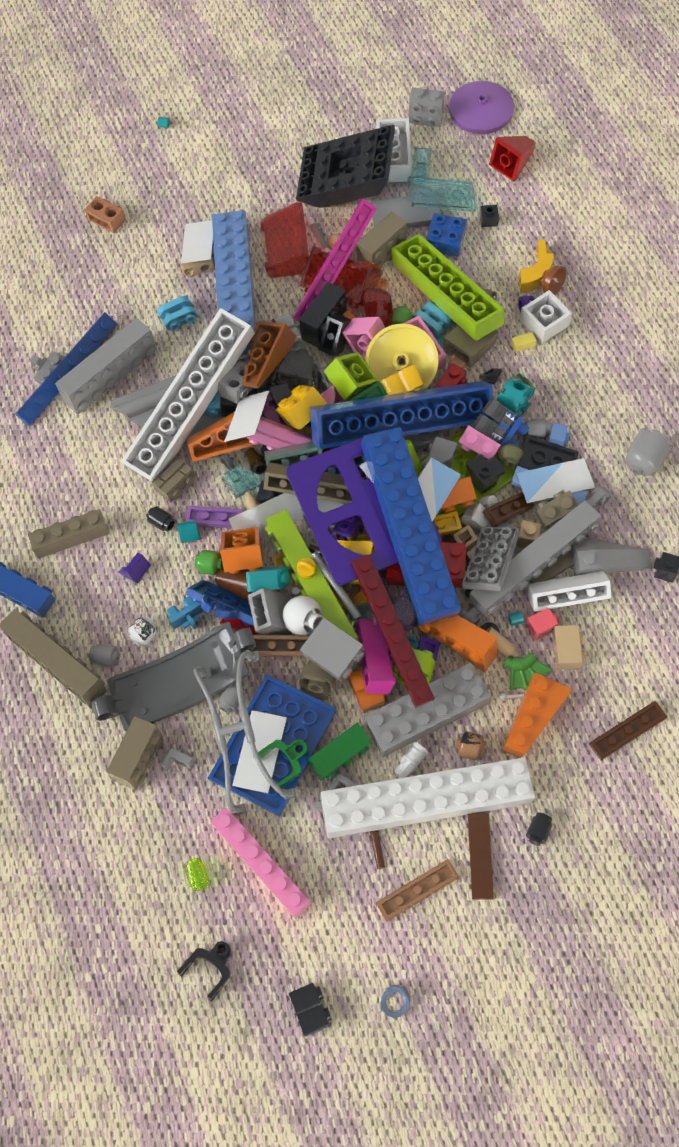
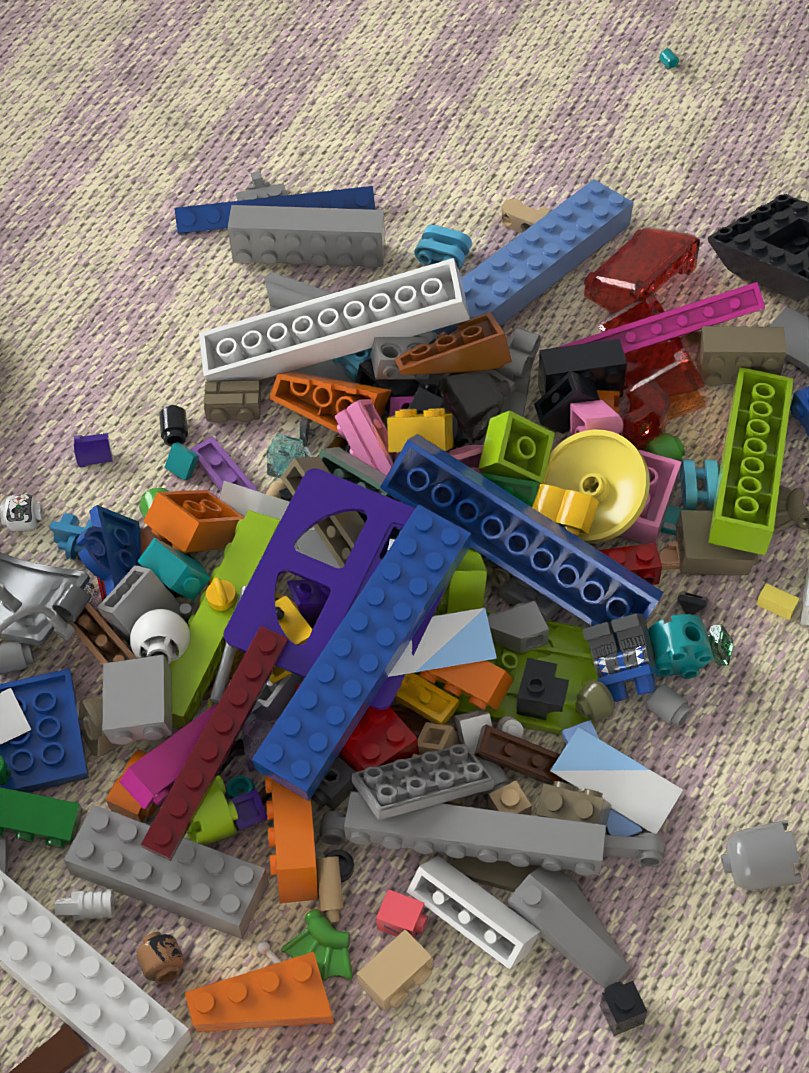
camera: 45 degrees right, 10 degrees down
dark tan brick [28,509,109,559] -> none
nougat brick [84,196,126,233] -> none
white sticker [181,220,213,264] -> none
white sticker [224,391,269,442] -> none
light grey bar [307,217,331,257] -> none
bright pink brick [459,425,501,460] -> none
teal piece [508,611,524,626] -> none
black tile [518,435,579,470] -> none
medium blue plate [549,423,570,446] -> none

